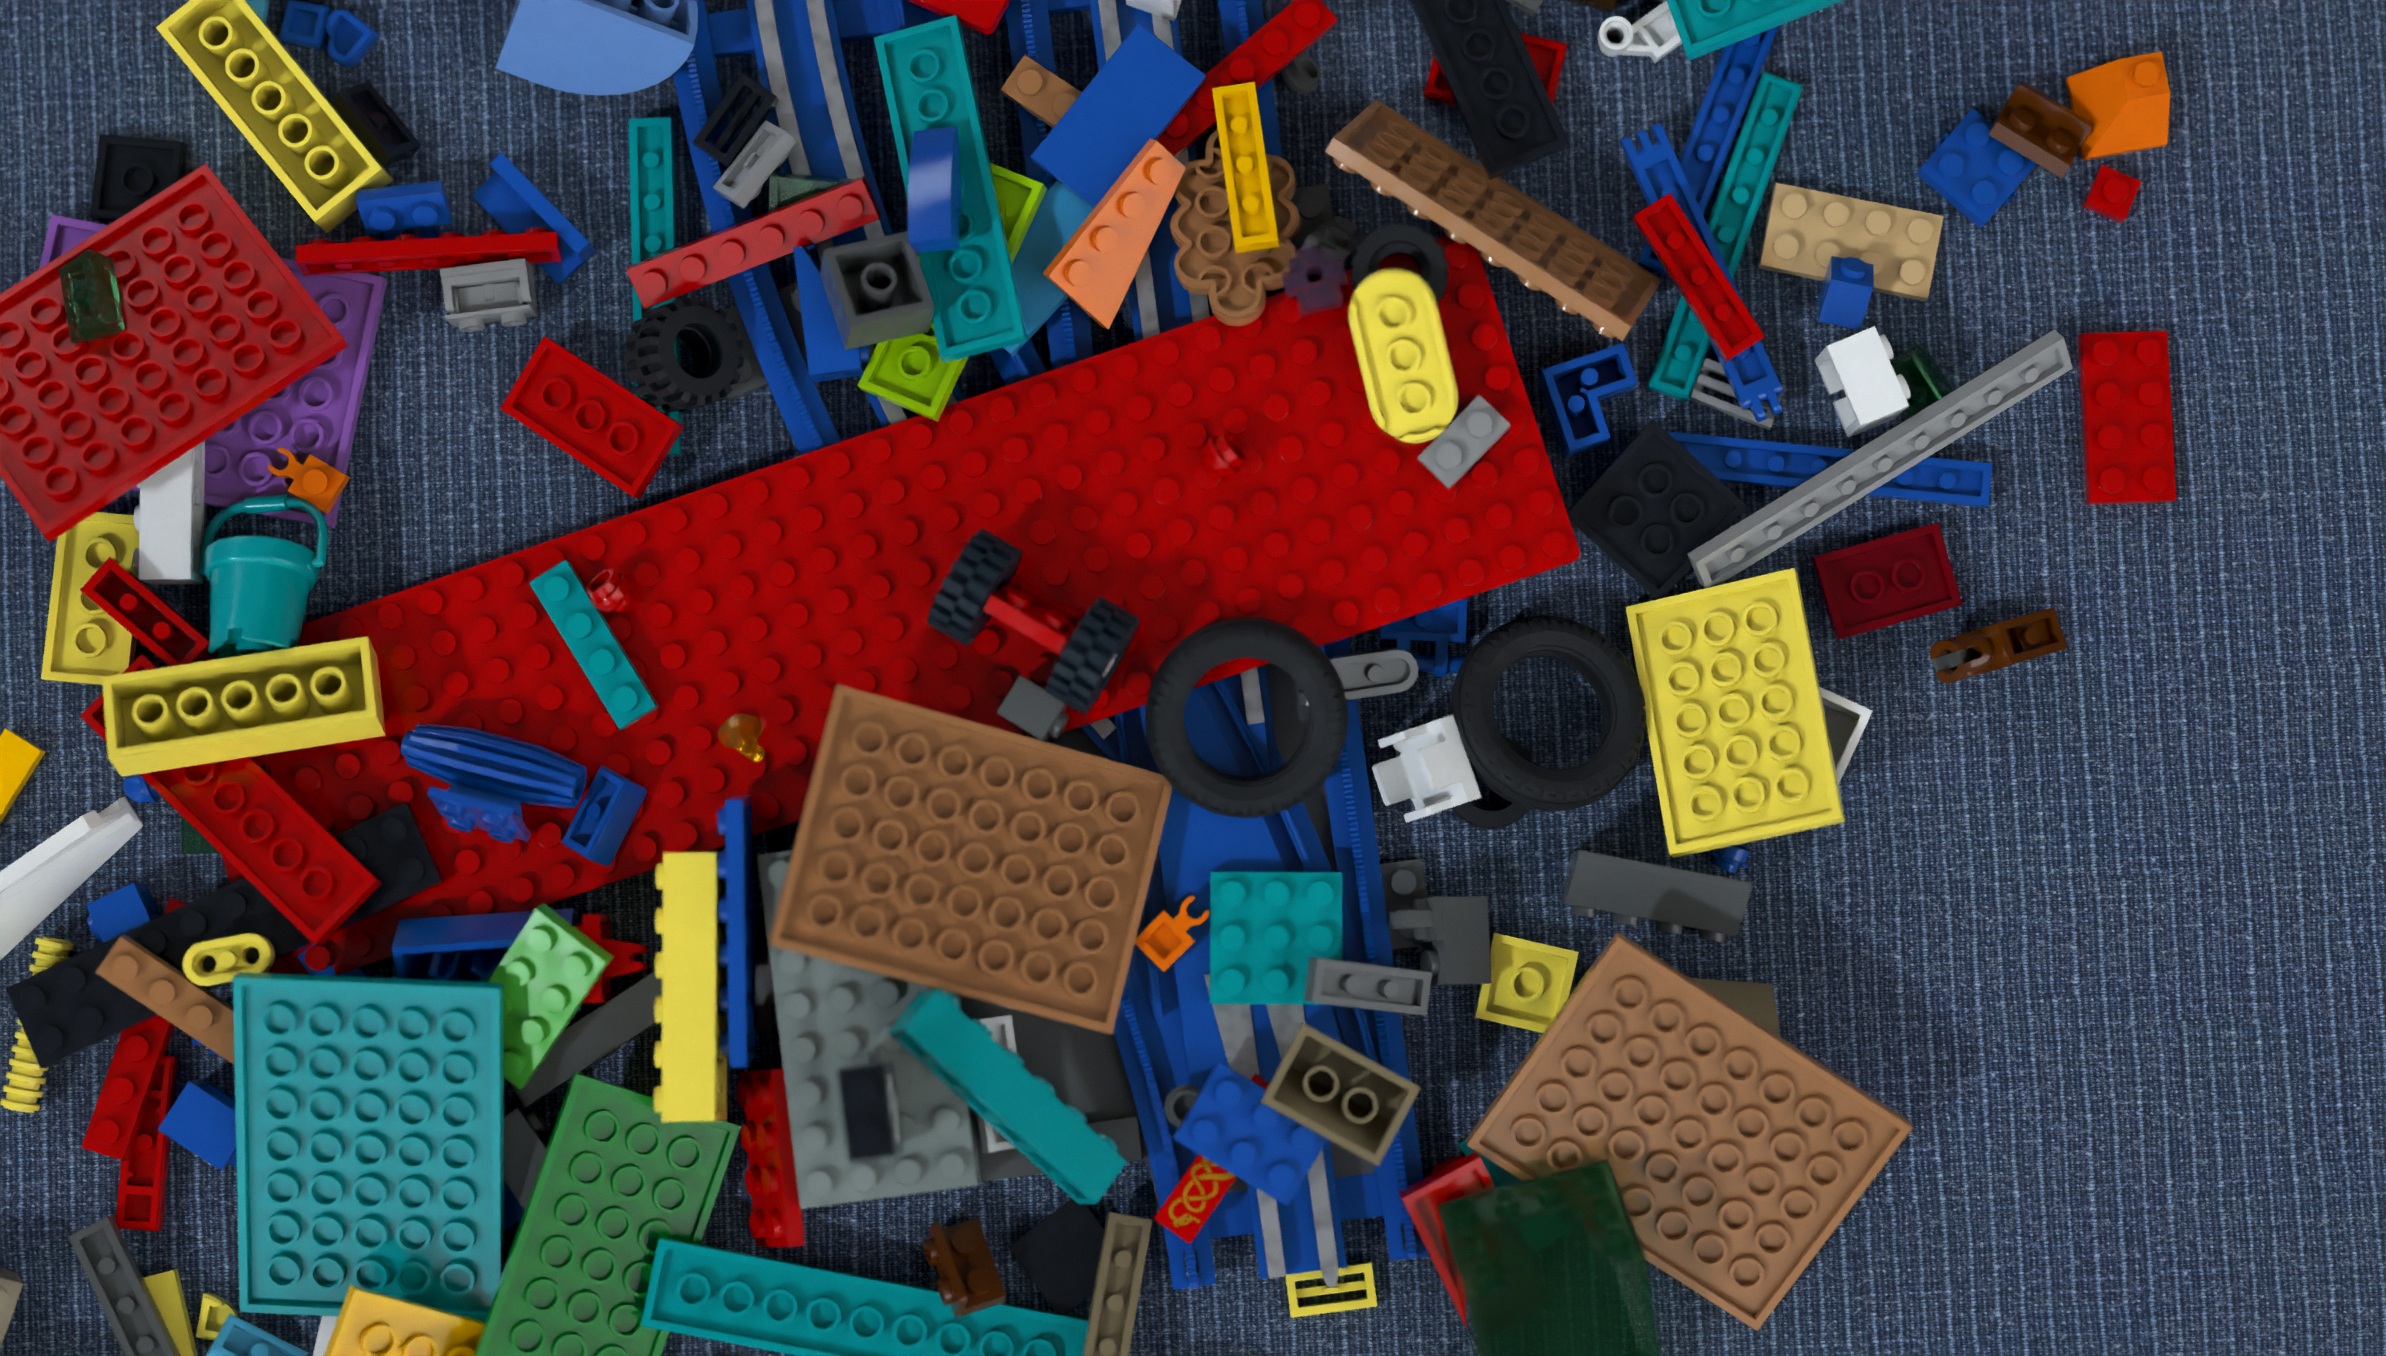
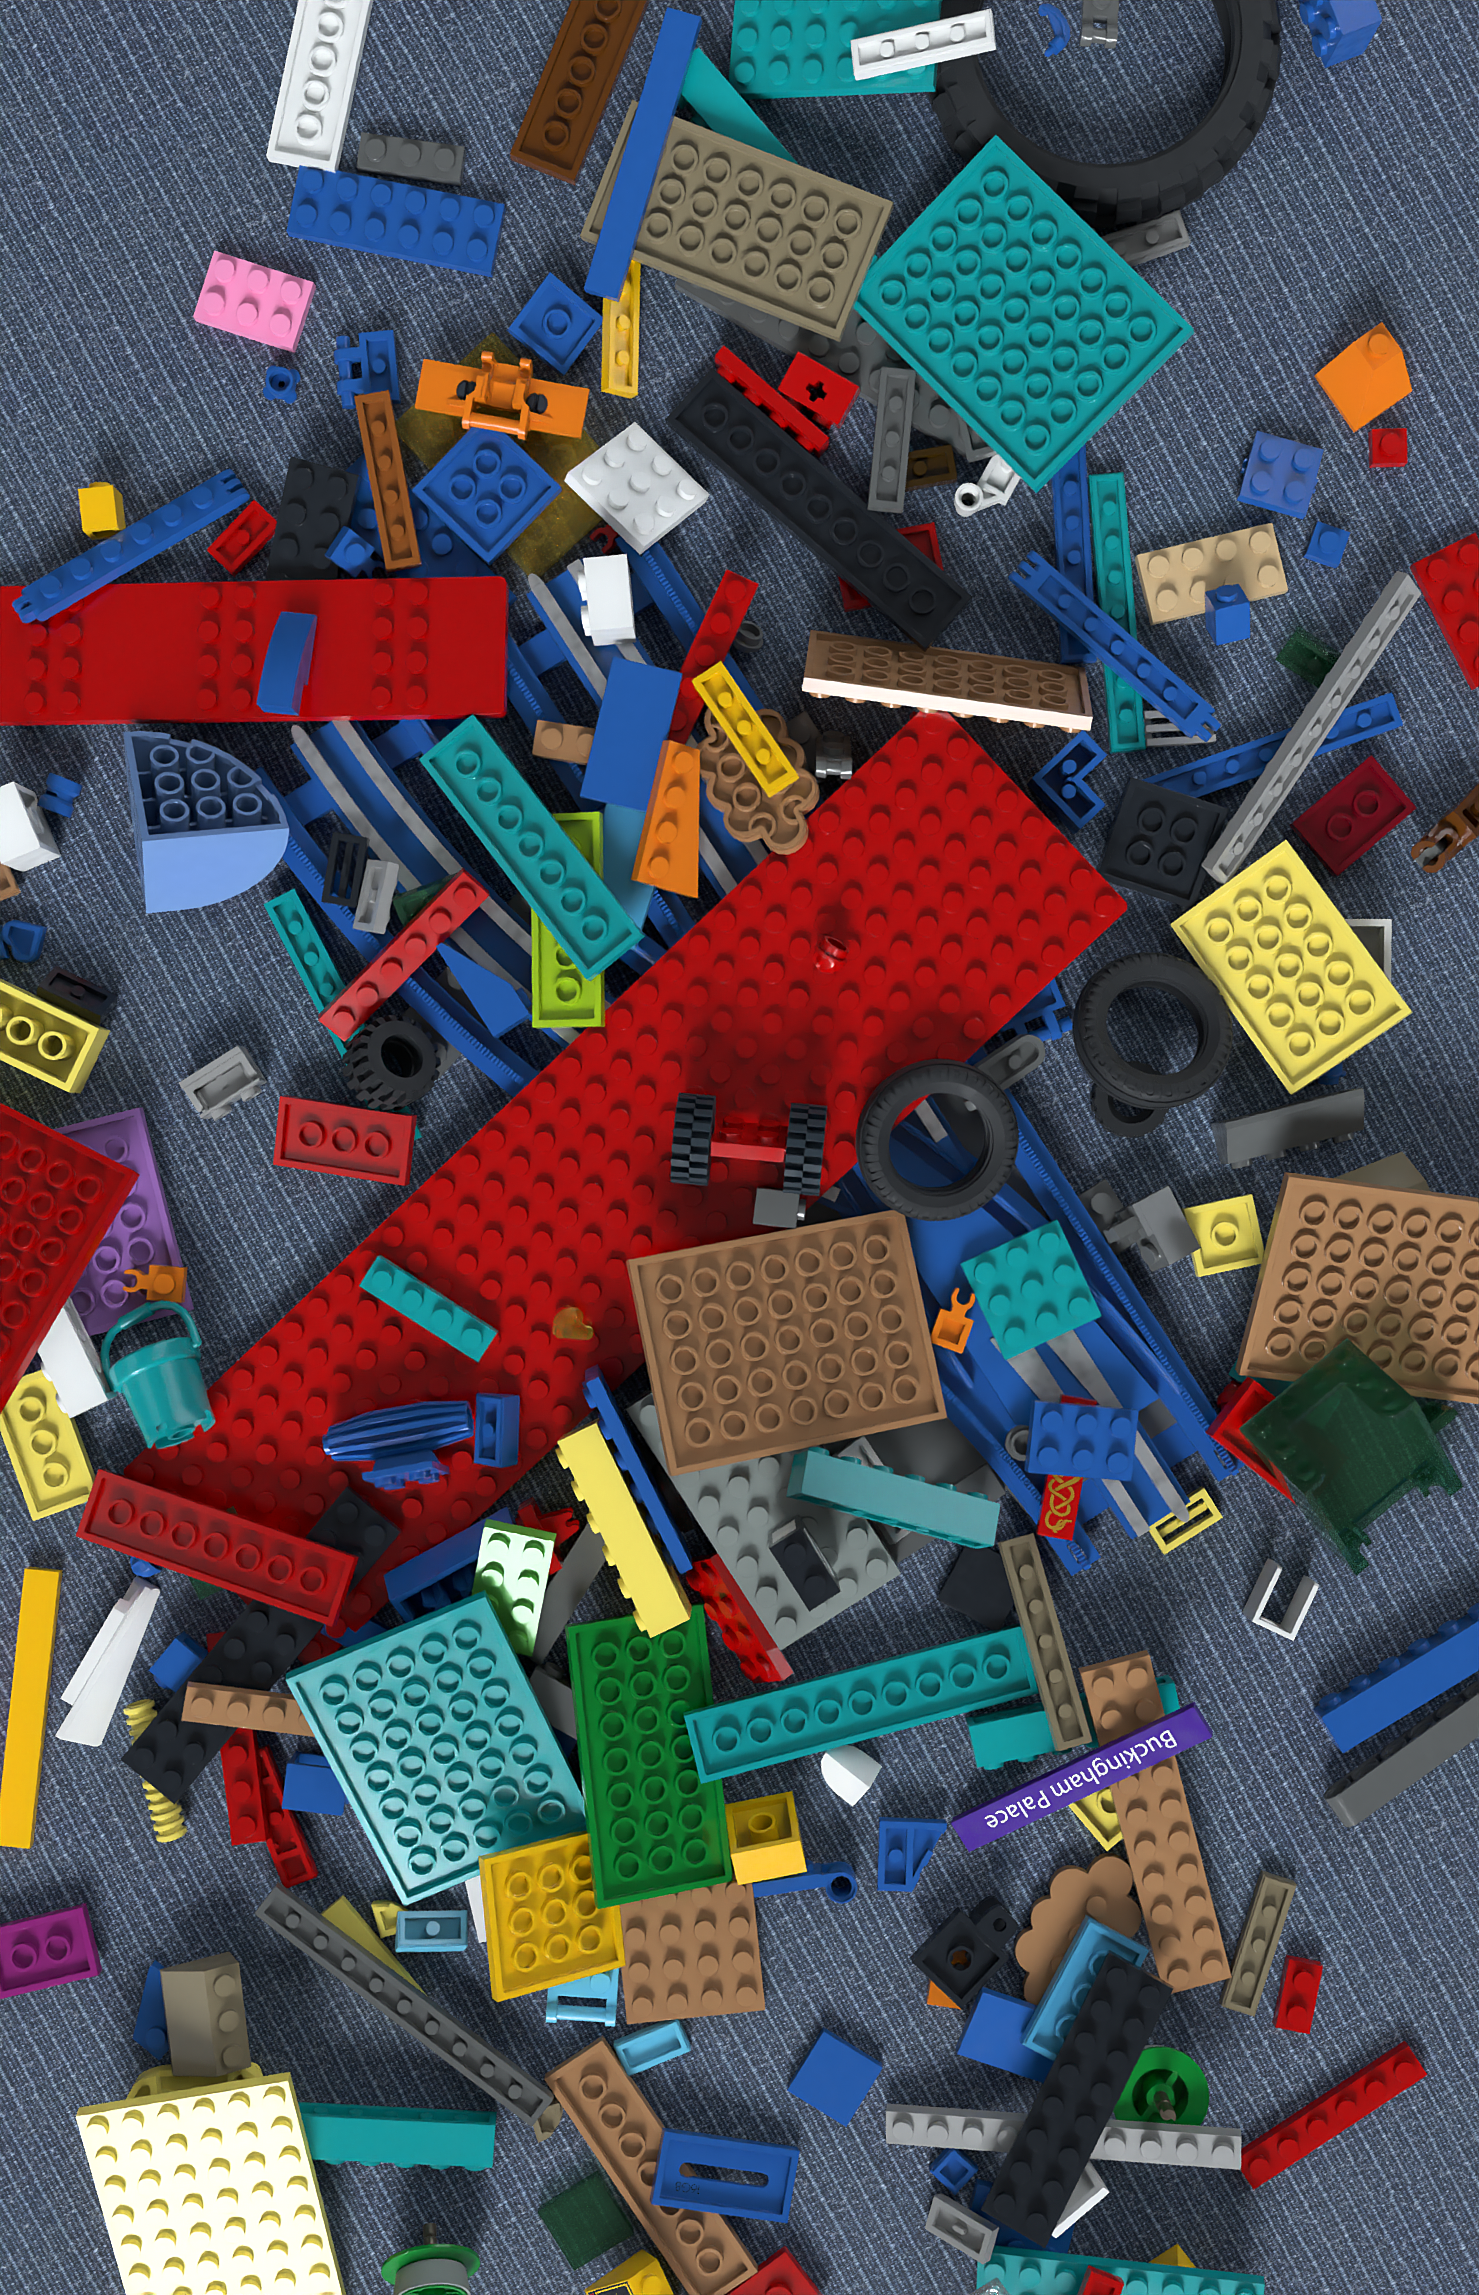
camera: 30 degrees left, 5 degrees up
red brick [80,557,218,666] -> none
light yellow brick [102,636,386,777] -> none
light yellow plate [183,933,275,986] -> none
red plate [296,228,562,276] -> none
blue plate [356,181,457,241] -> none
blue panel [473,152,596,284] -> none
red plate [586,568,631,613] -> none
dark grey brick [820,231,934,350] -> none
blue slope [908,127,962,253] -> none
reddish brown bracket [923,1218,1007,1318] -> none
dark tan slope [1260,1023,1421,1167] -> none
clear purple brick [1281,245,1348,317] -> none
dark grey plate [1303,957,1432,1016] -> none
light yellow tile [1349,268,1458,443] -> none
black tyre [1351,223,1448,305] -> none
white panel [1372,714,1481,823] -> none
light grey plate [1418,395,1511,490] -> none
red plate [1632,193,1765,362] -> none
white piece [1815,326,1911,438] -> none
reddish brown bracket [1988,82,2093,179] -> none
none -> blue plate [1303,521,1350,569]
none -> clear green slope [1406,1401,1458,1442]

